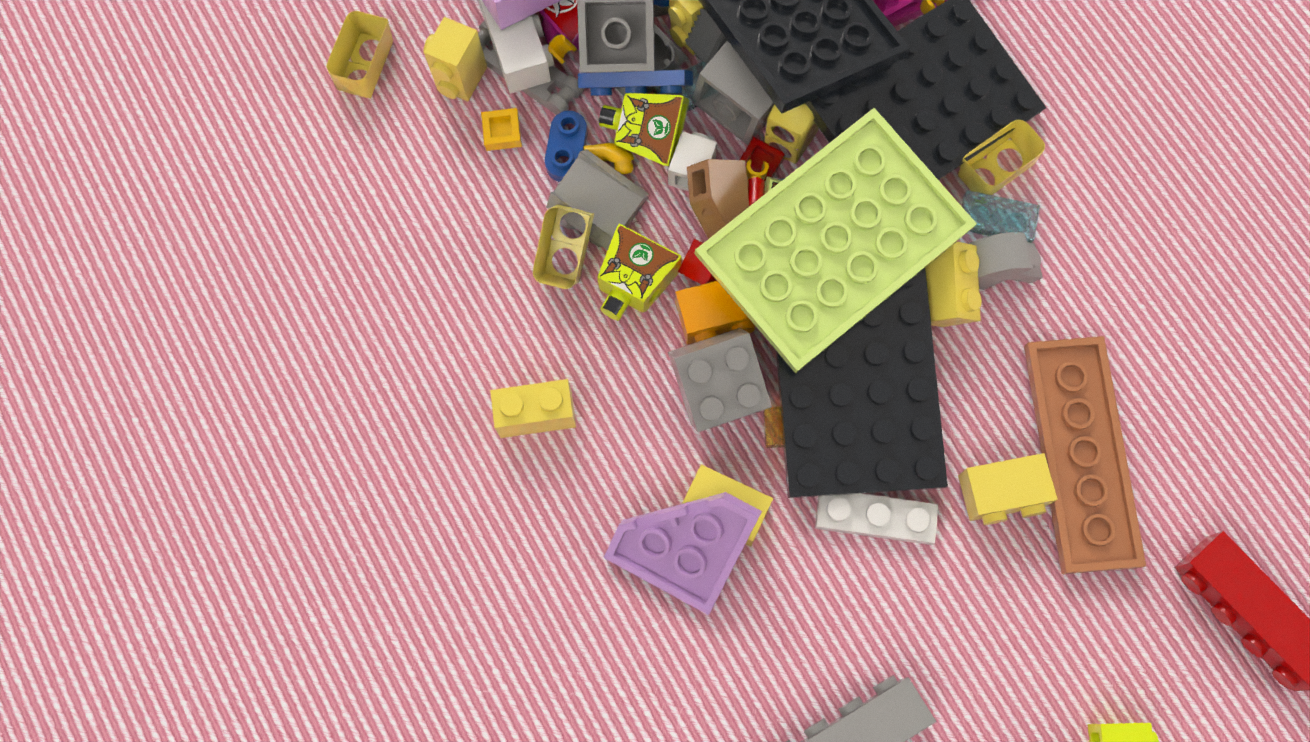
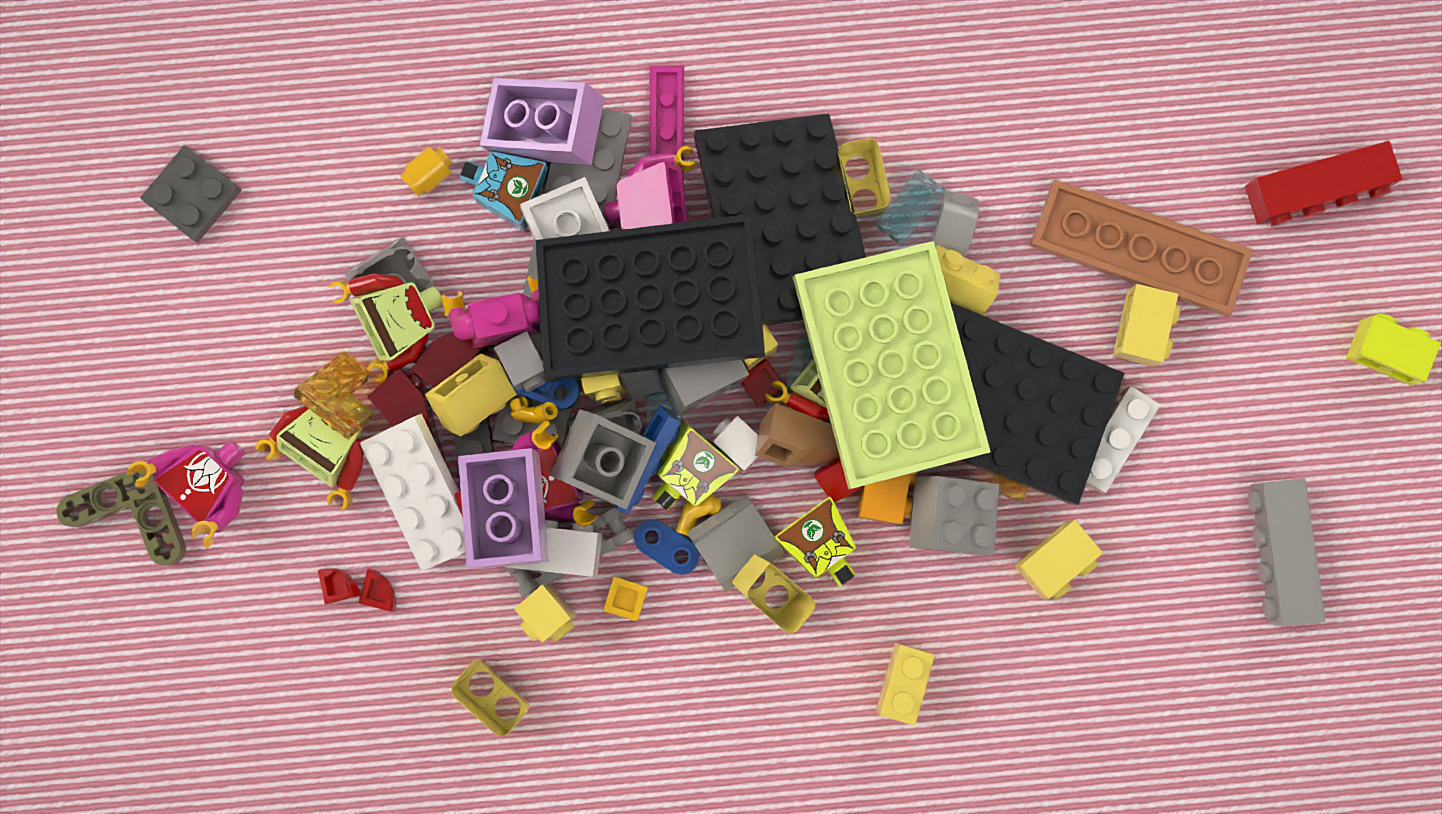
camera: 70 degrees left, 10 degrees up
lavender plate [604,492,762,615] -> none

